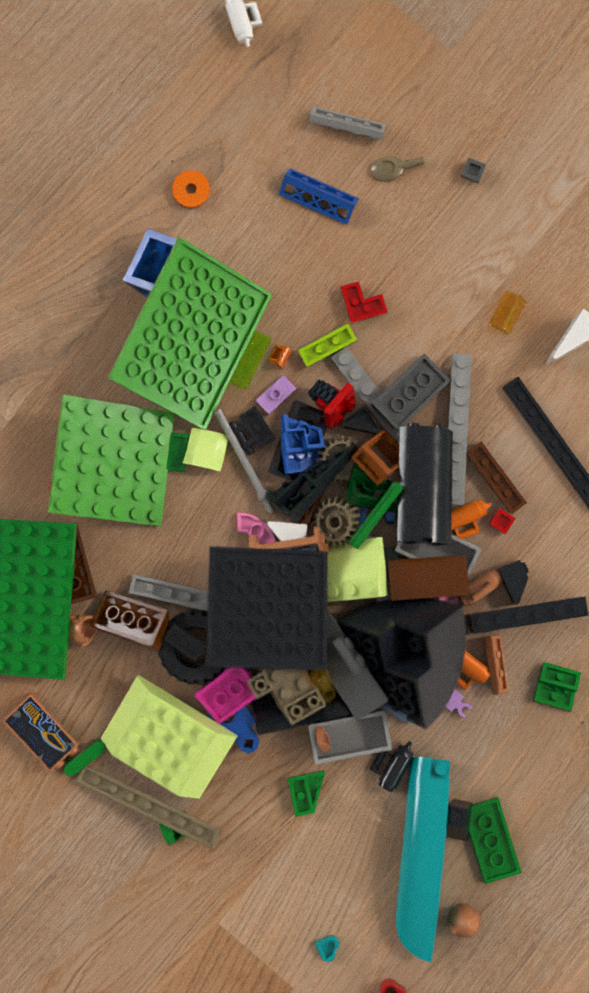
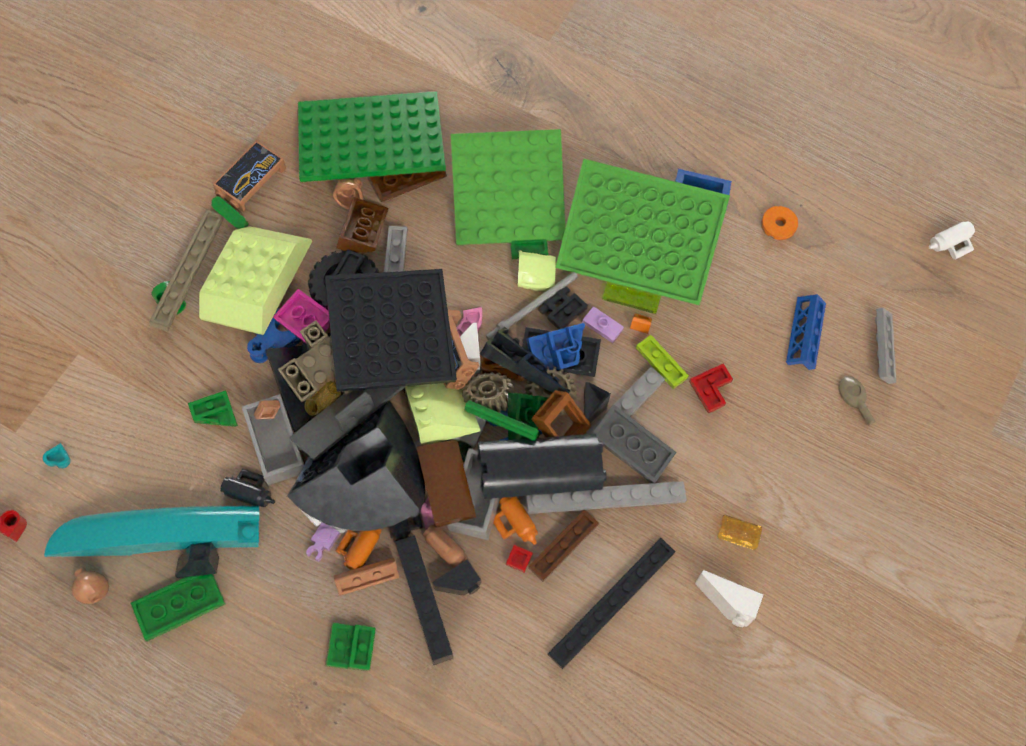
camera: 75 degrees right, 20 degrees down
red plate [308,380,356,430] -> none
dark grey plate [461,158,486,184] -> none

